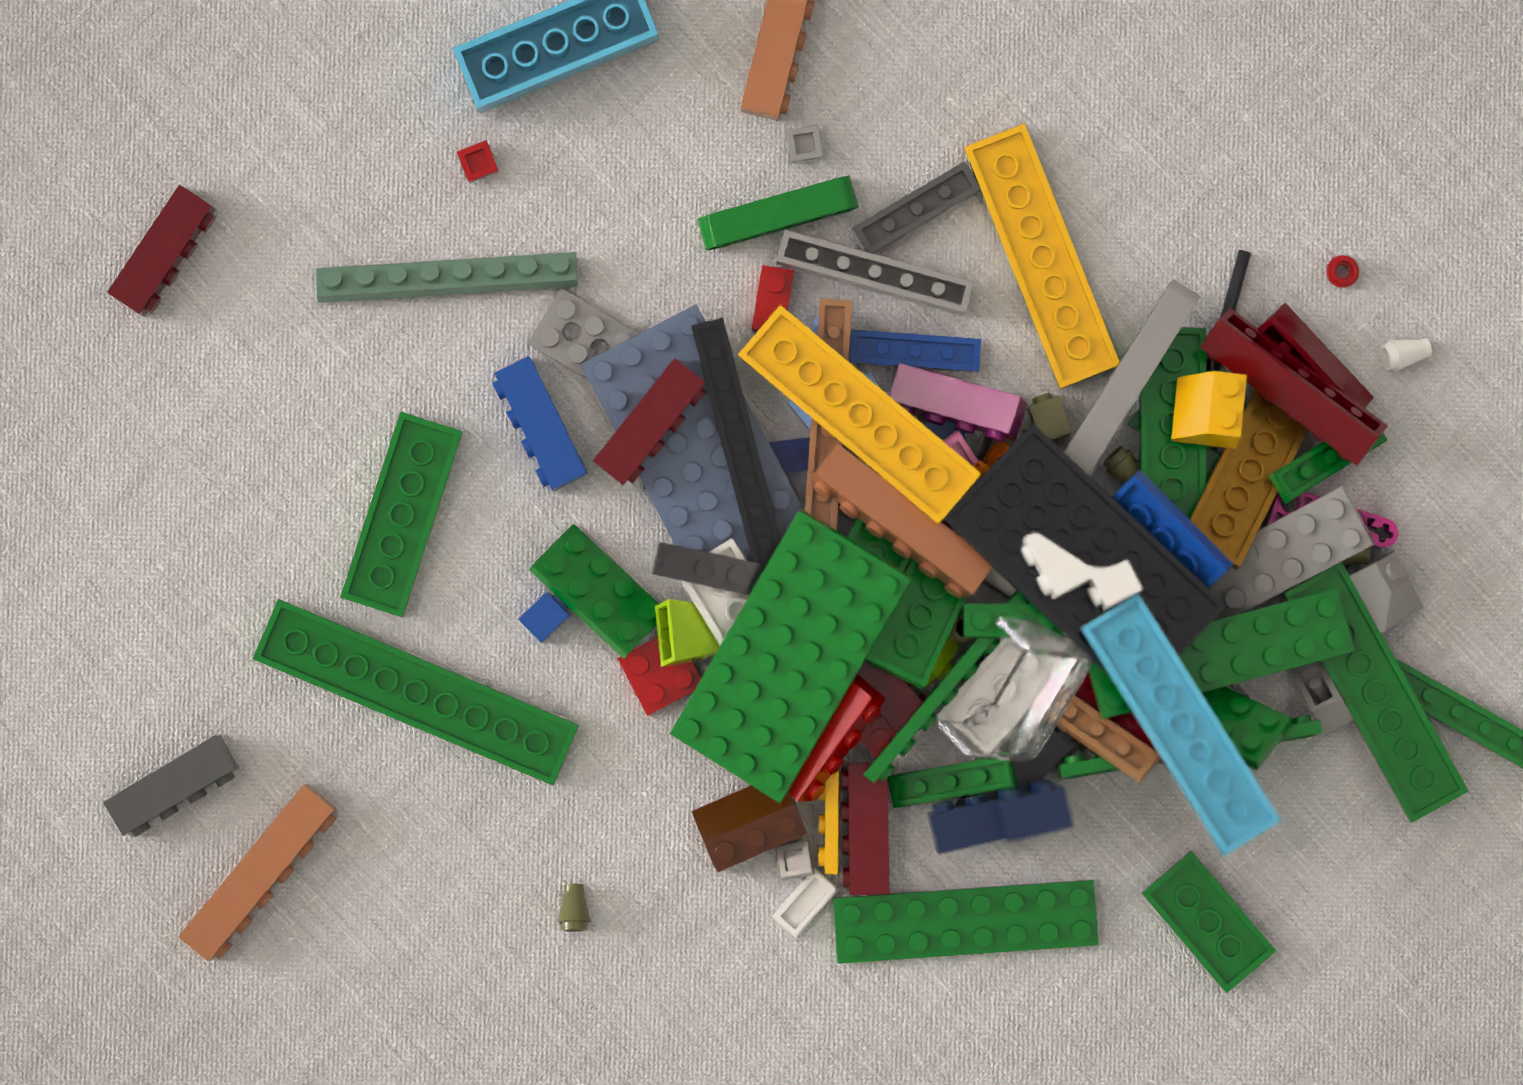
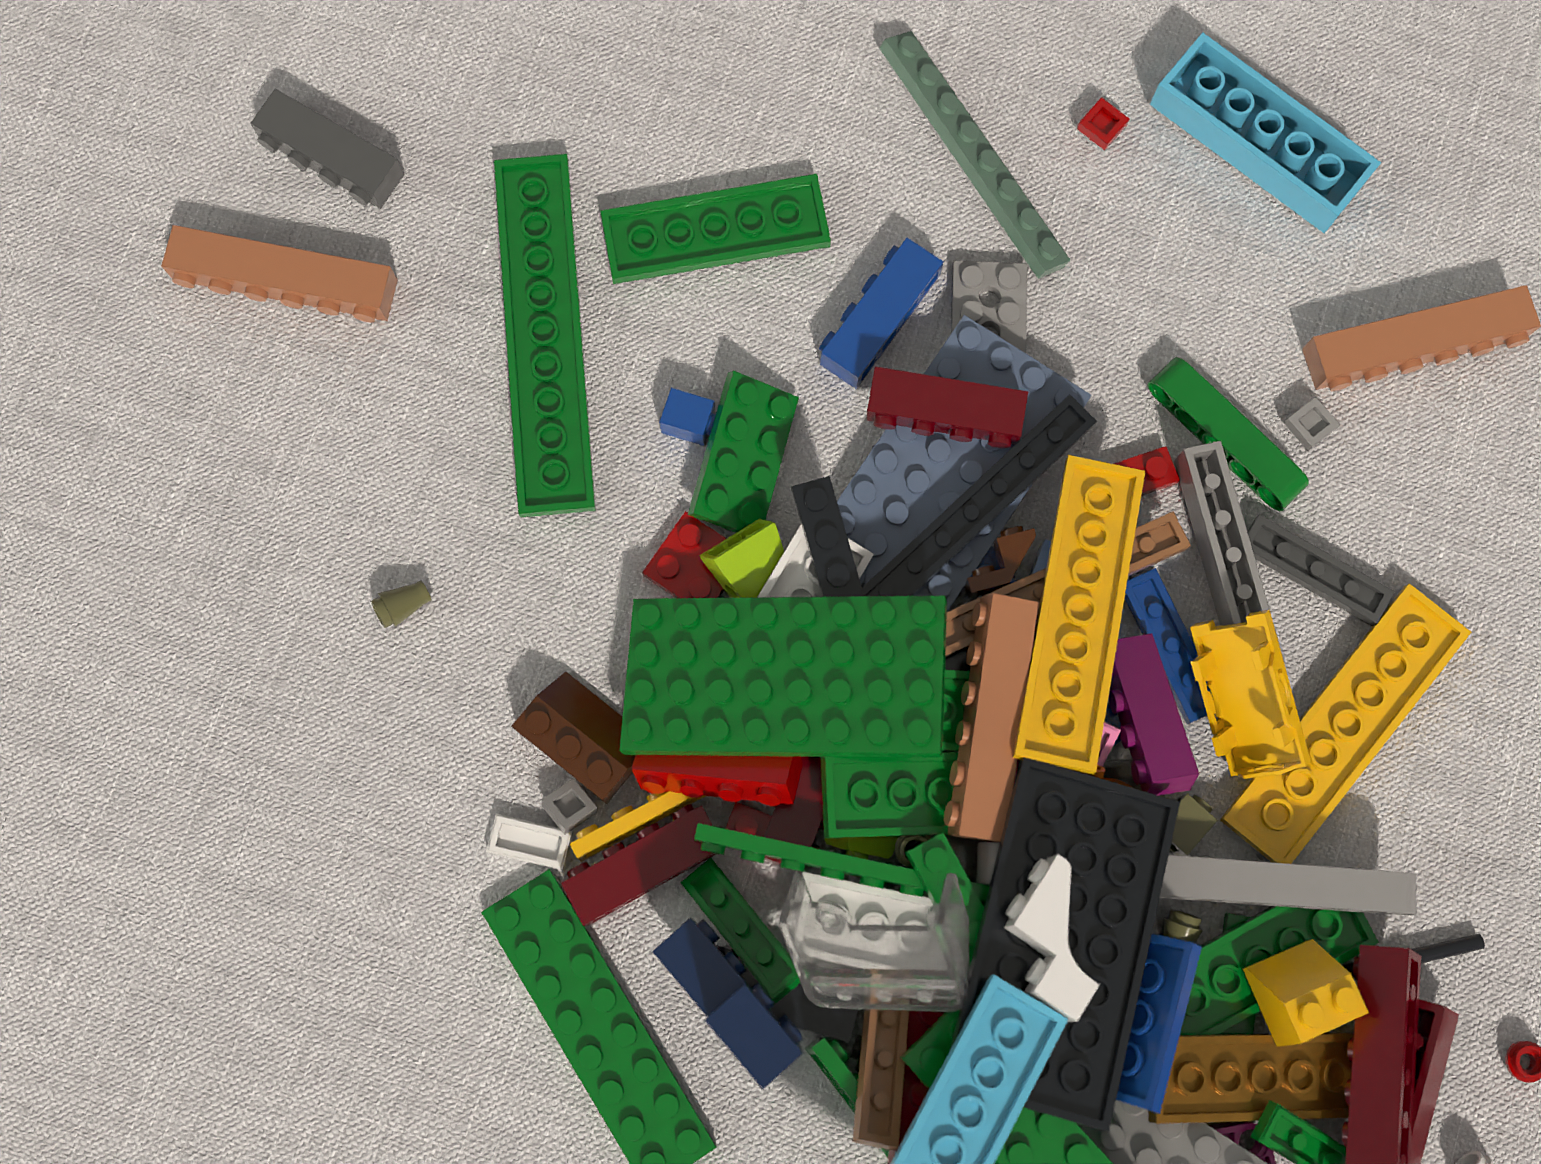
camera: 60 degrees right, 10 degrees down
none -> reddish brown slope [965,526,1036,599]
none -> yellow piece [1190,609,1311,779]

